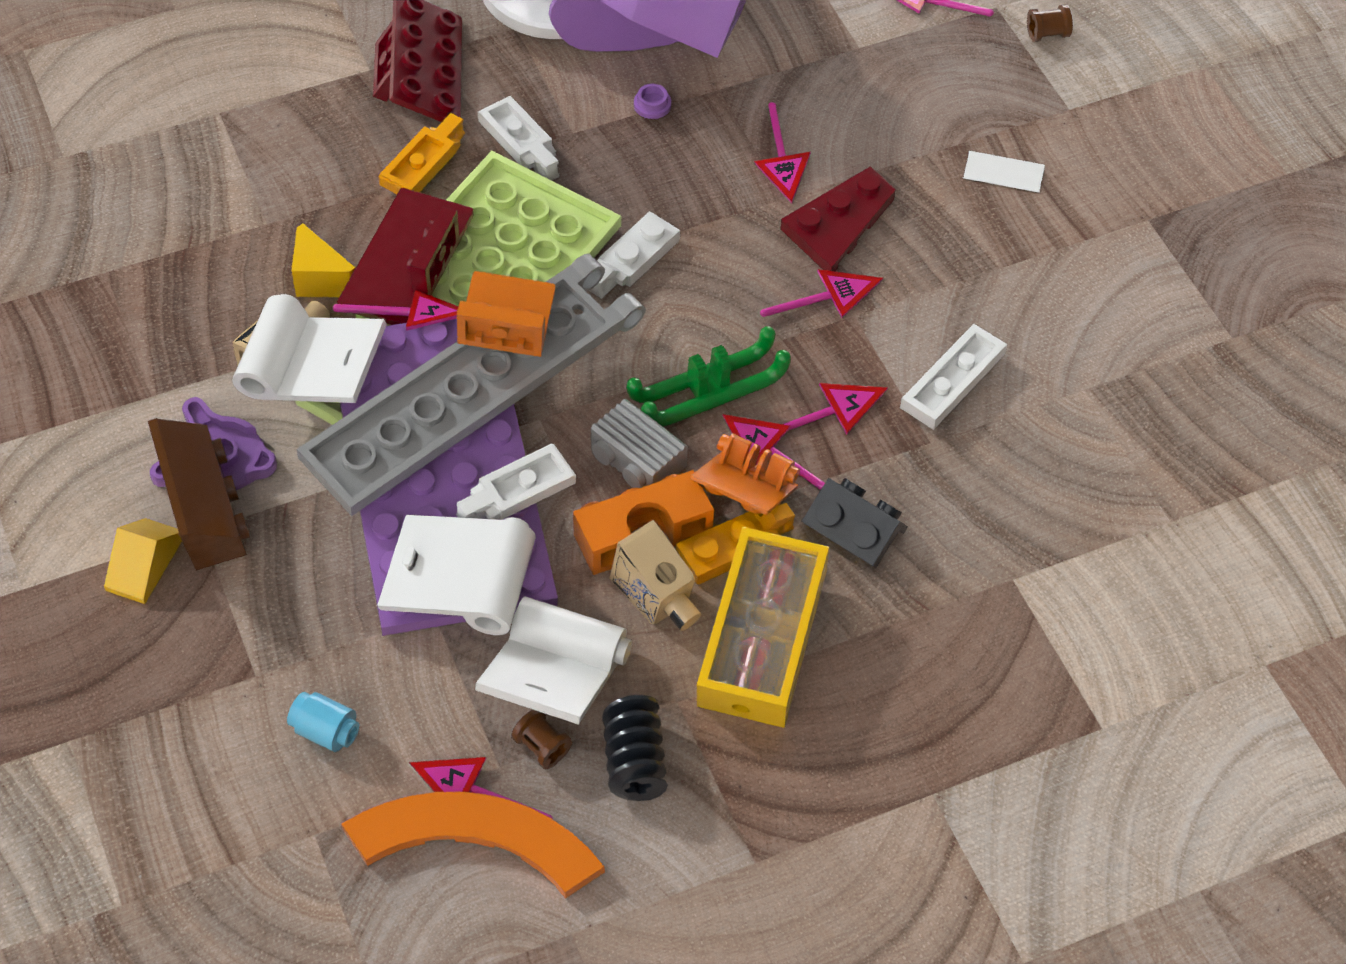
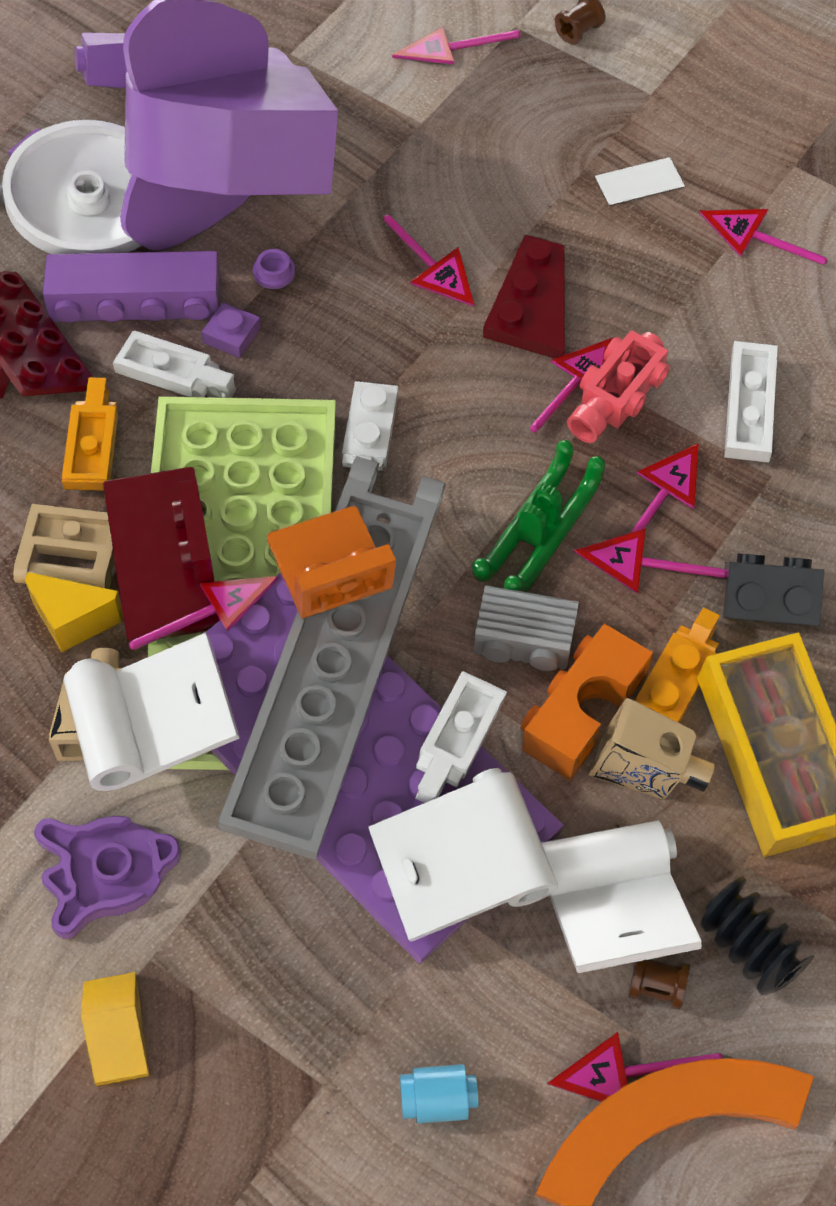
camera: 30 degrees left, 5 degrees up
reddish brown slope [148,418,250,571] -> none
orange hinge [690,433,800,515] -> none
none -> tan plate [13,504,115,589]
none -> medium lavender brick [43,251,221,323]
none -> medium lavender plate [201,302,261,358]
none -> coral brick [567,330,670,443]
none -> piece [699,209,827,265]

